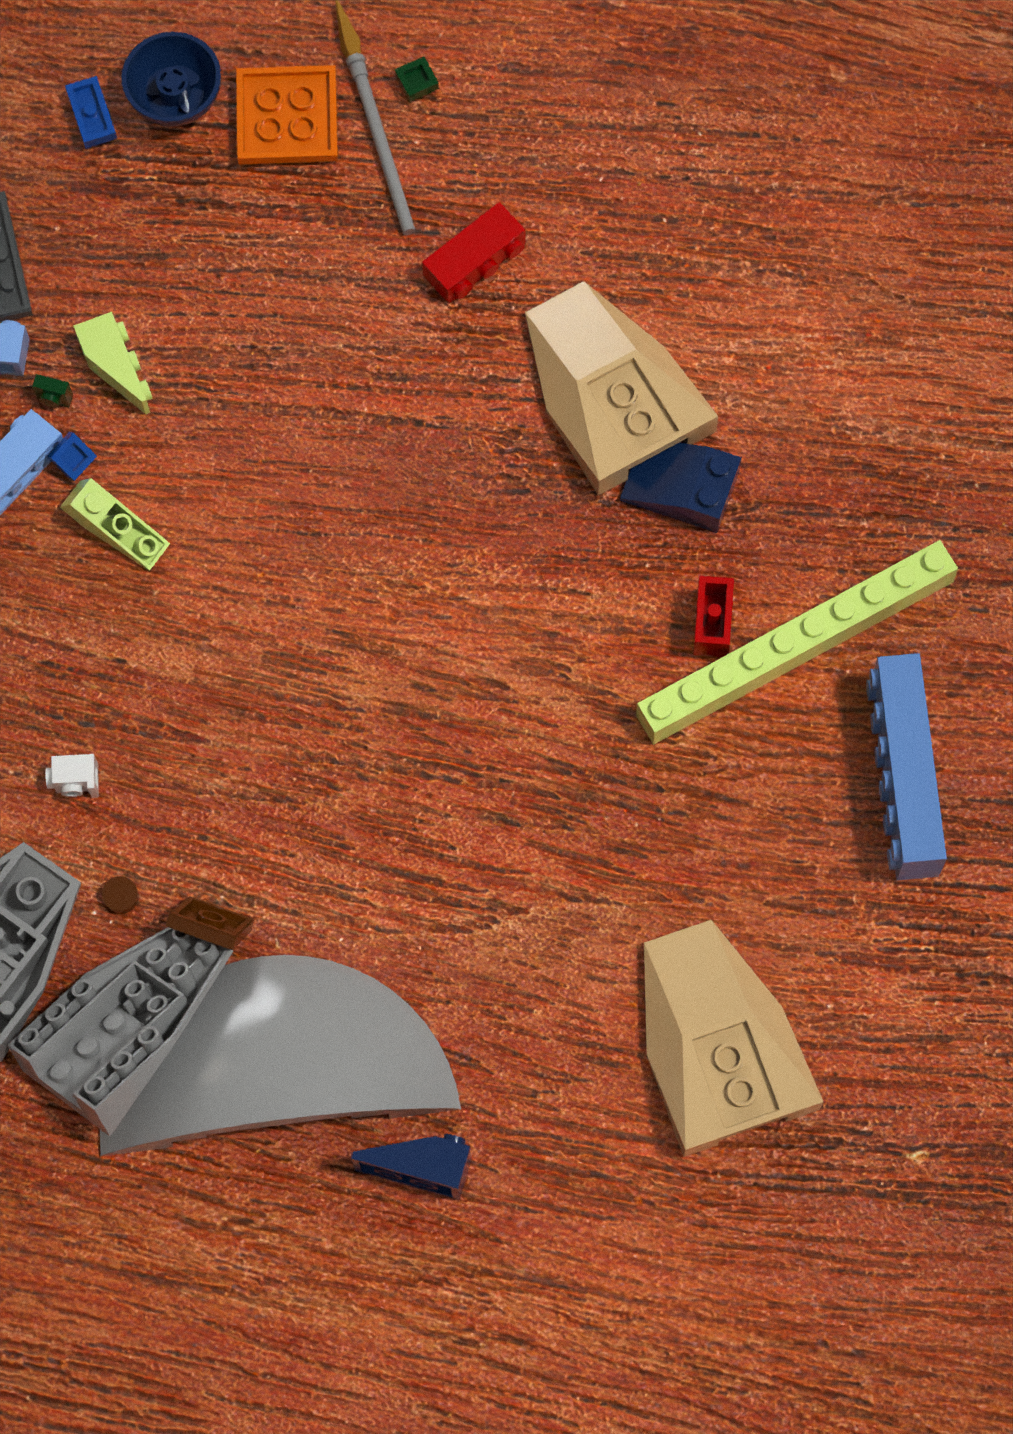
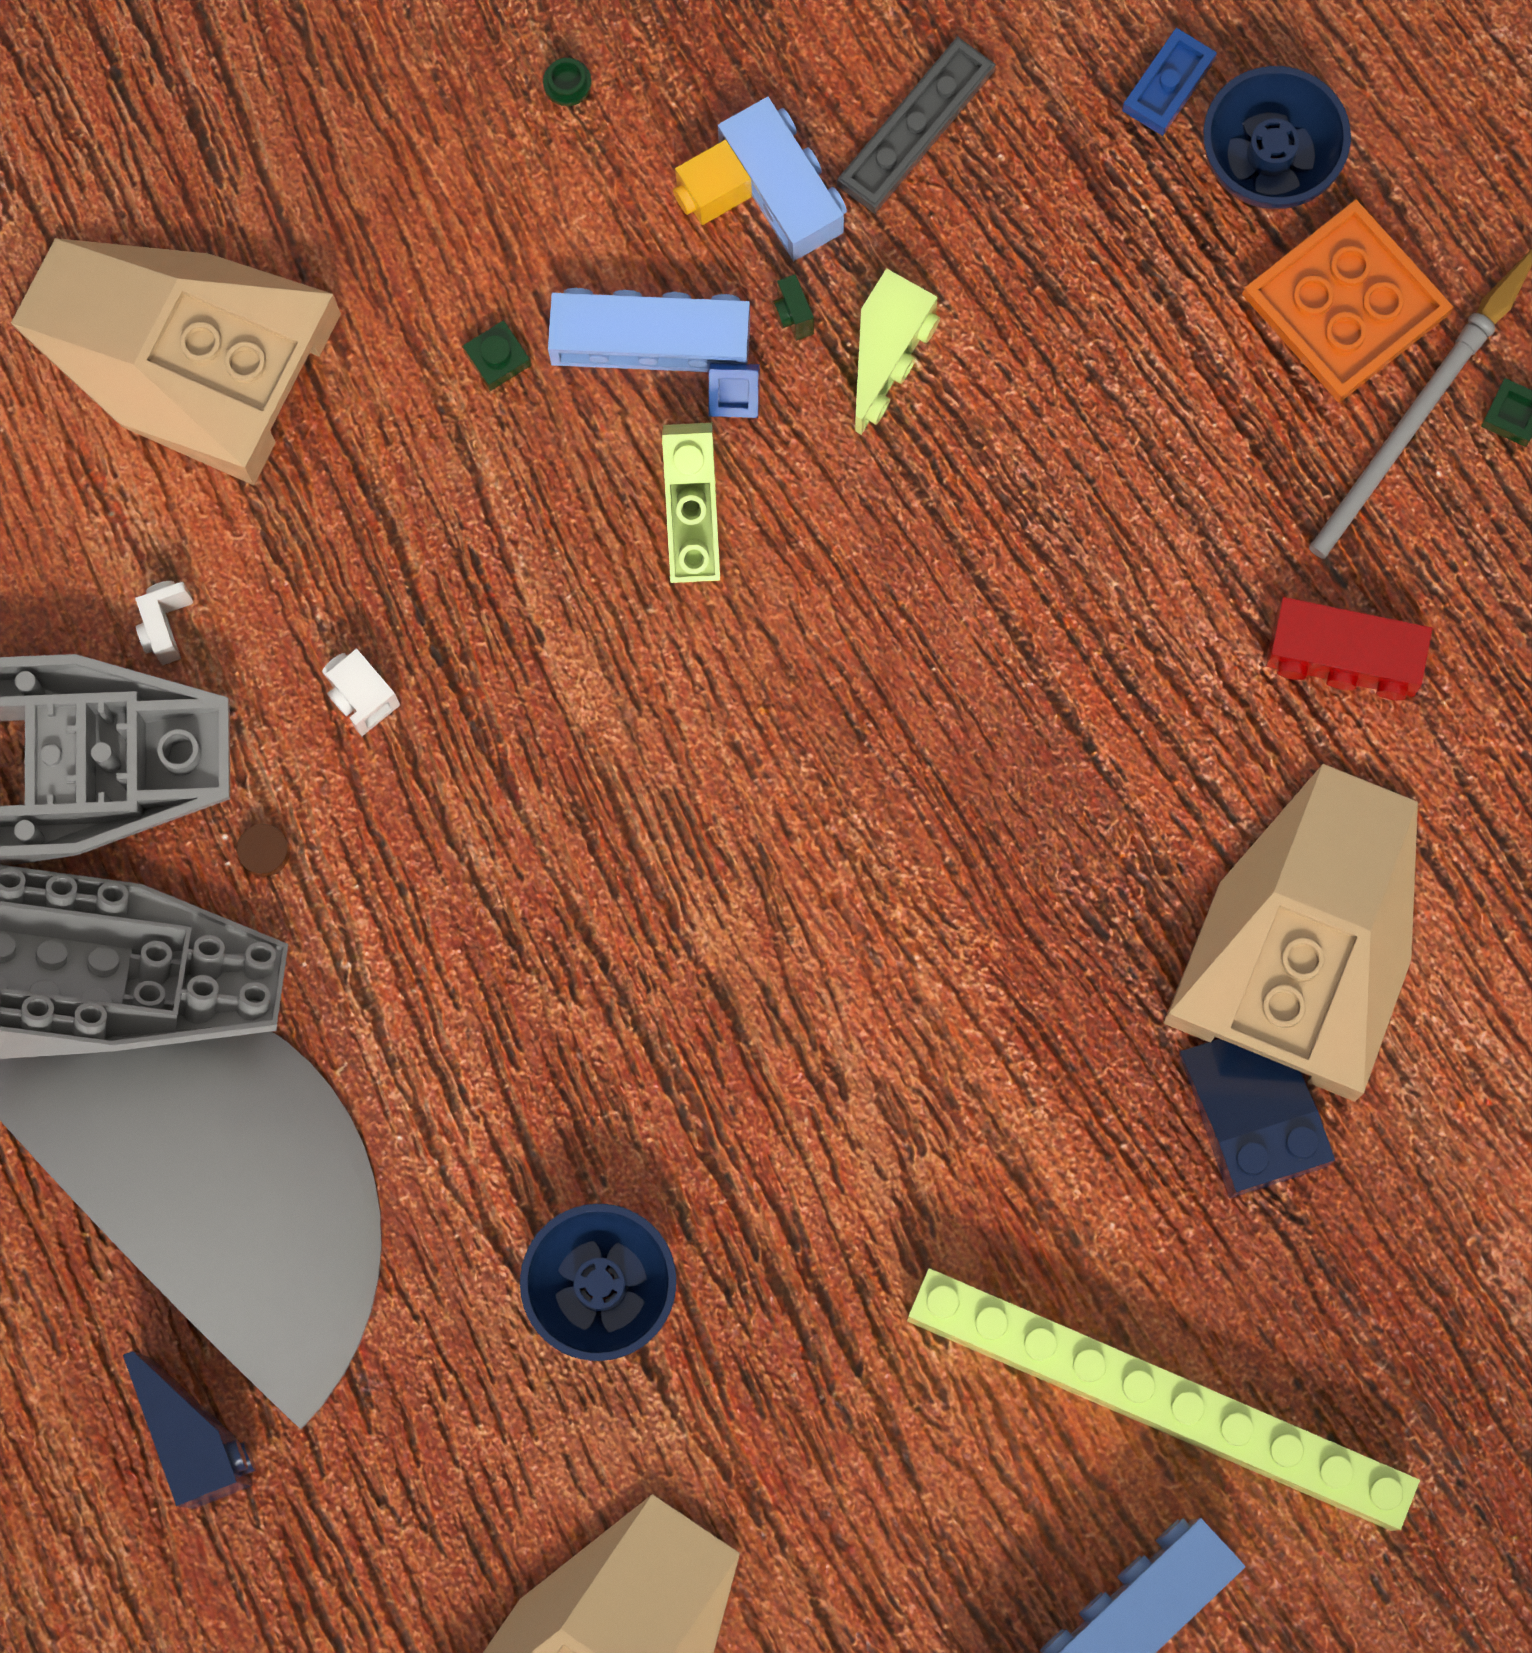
camera: 55 degrees right, 5 degrees up
reddish brown tile [165,896,254,950] -> none
red brick [693,576,734,657] -> none
none -> dark blue piece [520,1204,676,1361]

